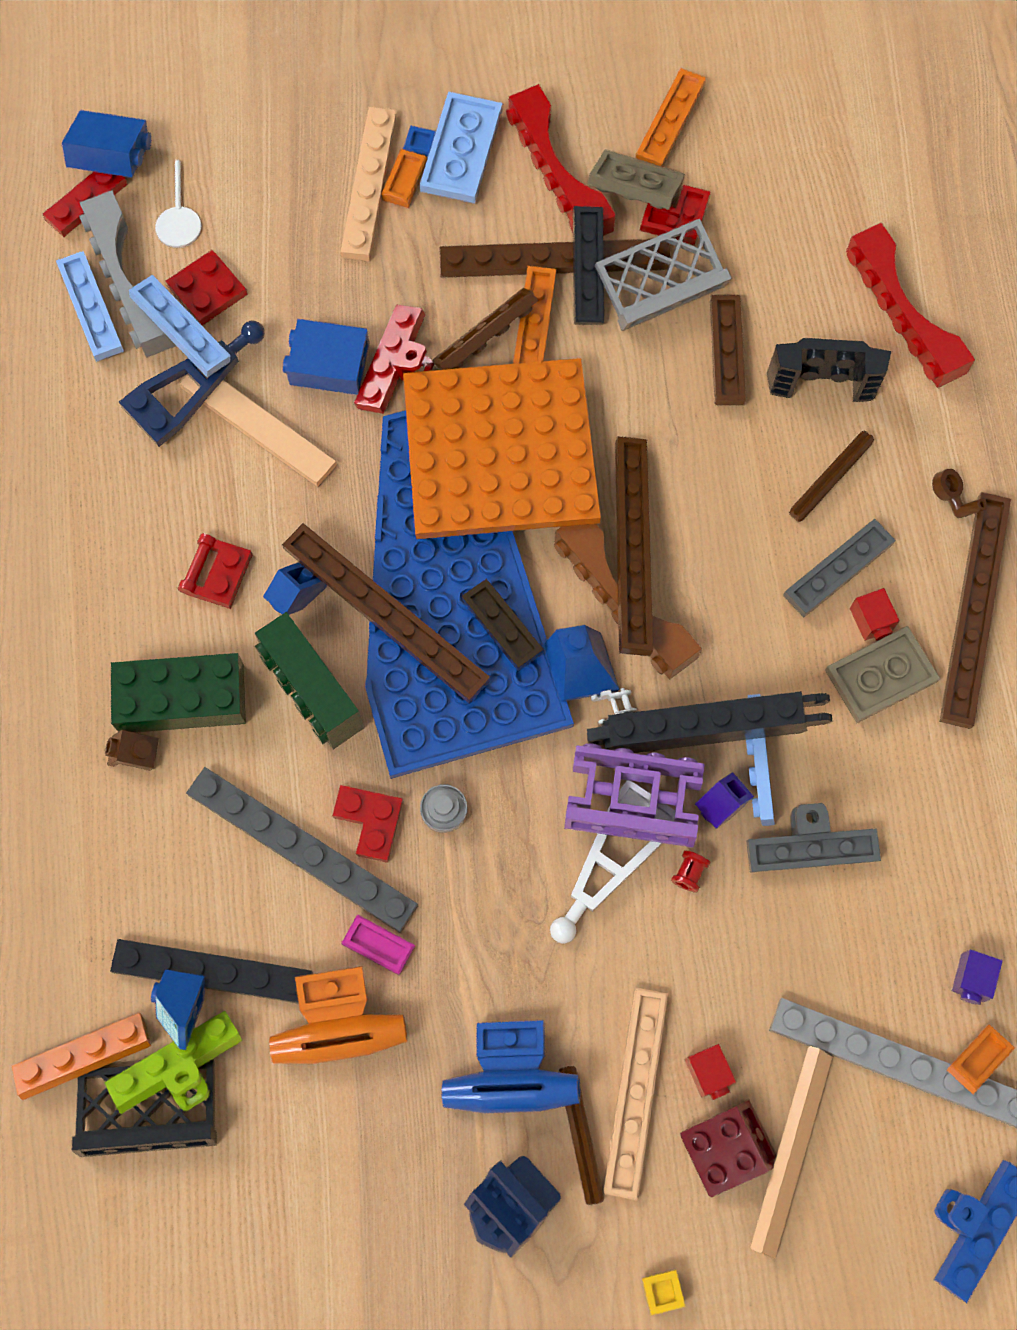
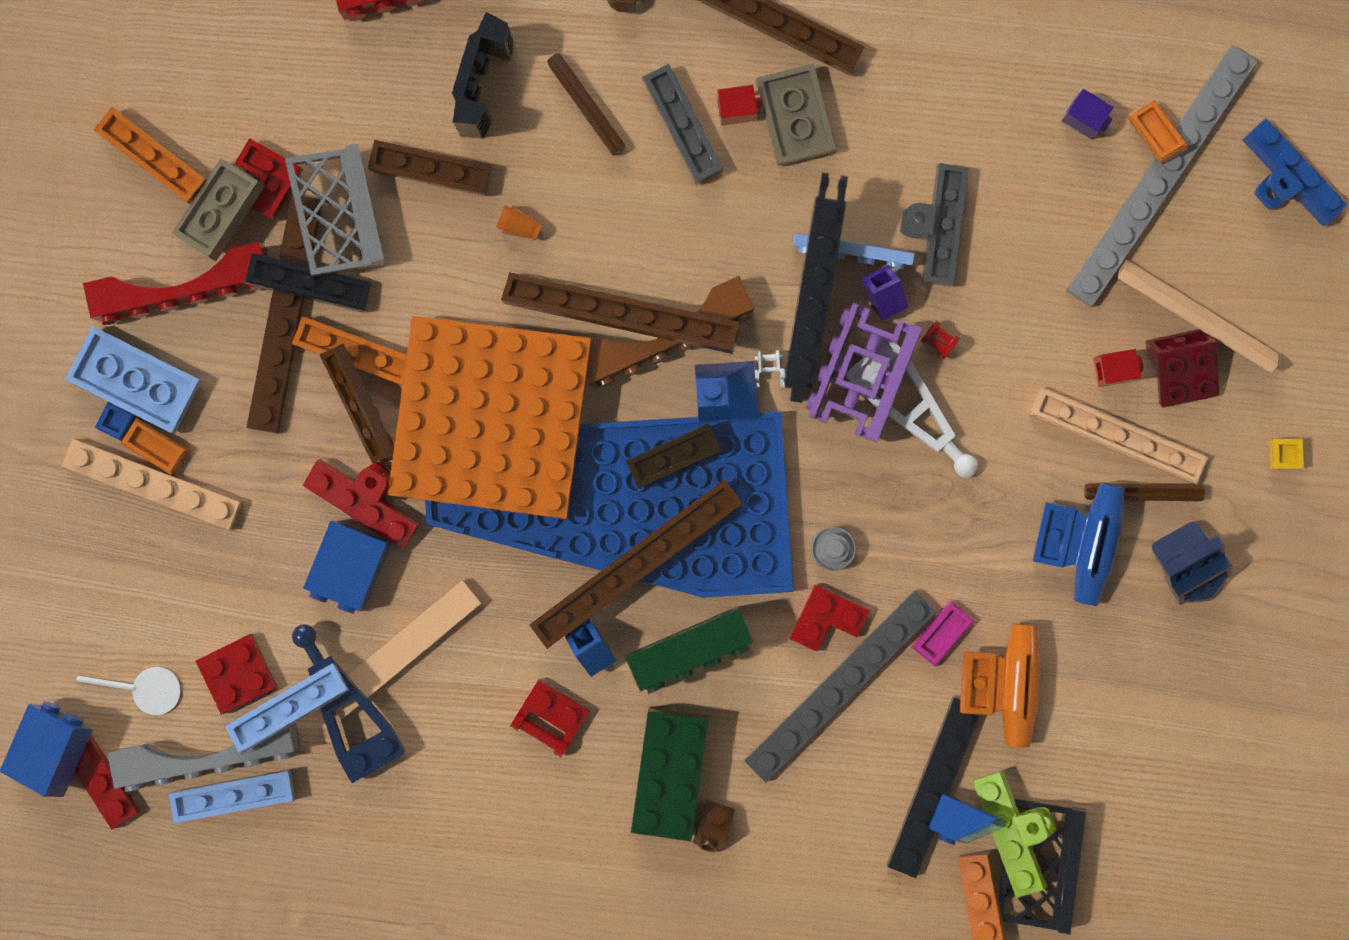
camera: 75 degrees left, 15 degrees up
none -> orange cone [496,205,542,240]

